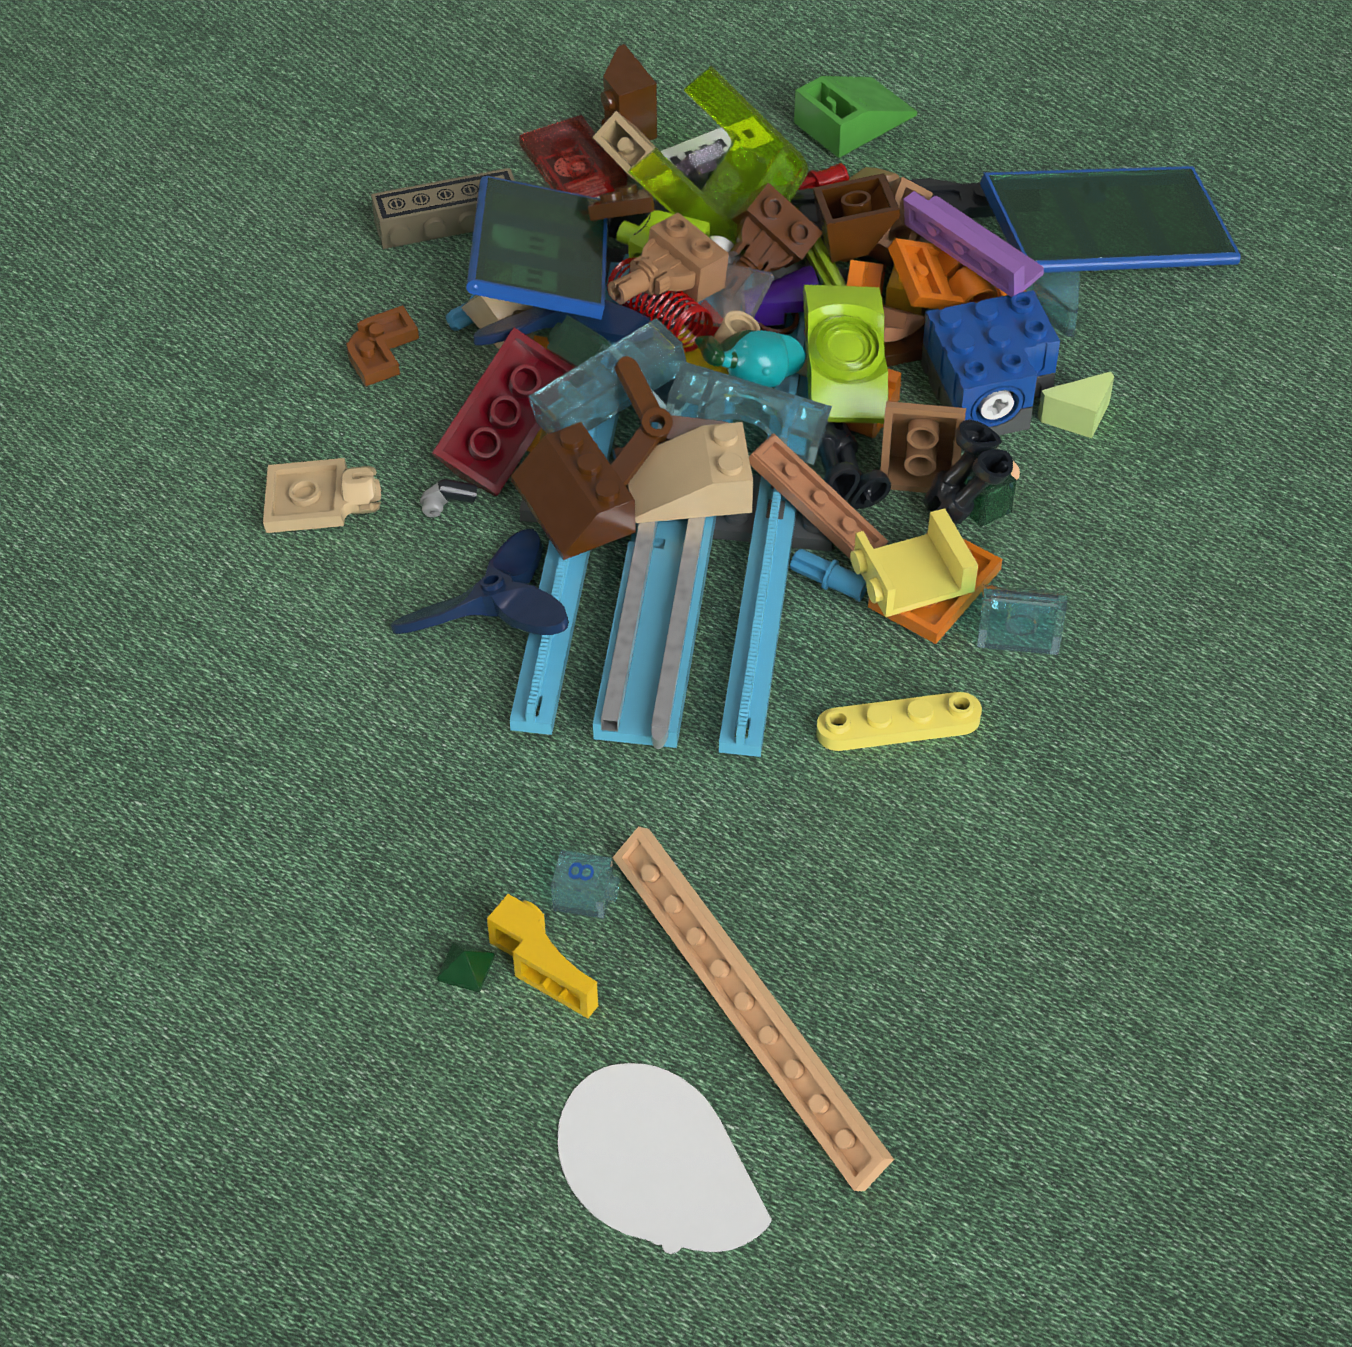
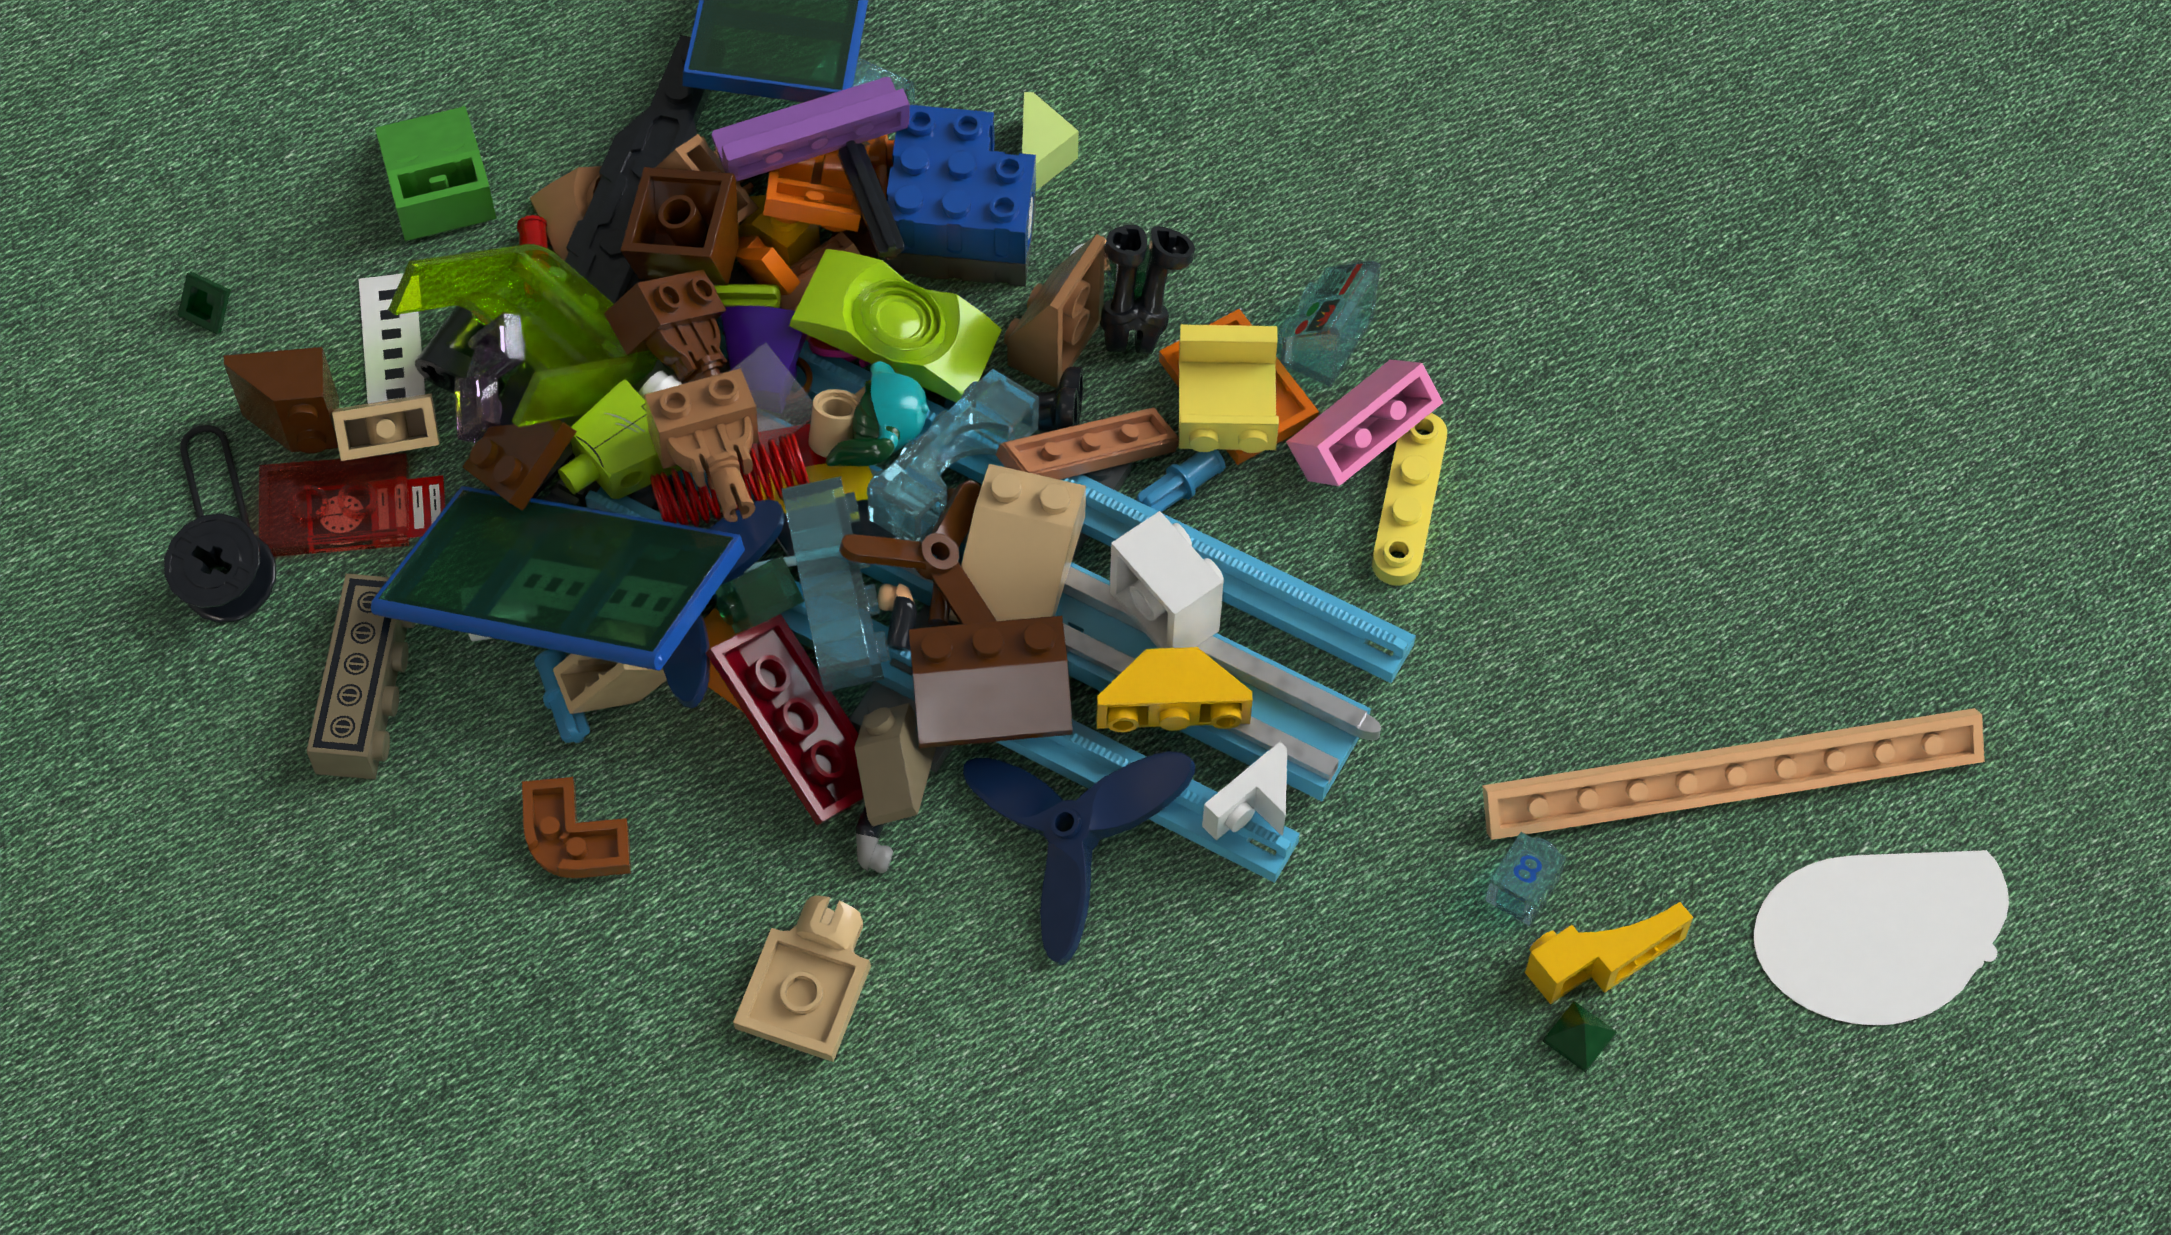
camera: 70 degrees left, 10 degrees up
none -> black piece [164,513,276,624]
none -> dark green slope [177,272,231,334]
none -> black piece [180,425,251,566]
none -> black axle [838,140,905,260]
none -> dark tan slope [855,703,936,826]
none -> black arm [877,583,917,652]
none -> yellow slope [1096,647,1253,732]
none -> white brick [1110,511,1224,648]
none -> white slope [1202,742,1287,841]
none -> bright pink brick [1286,360,1443,486]

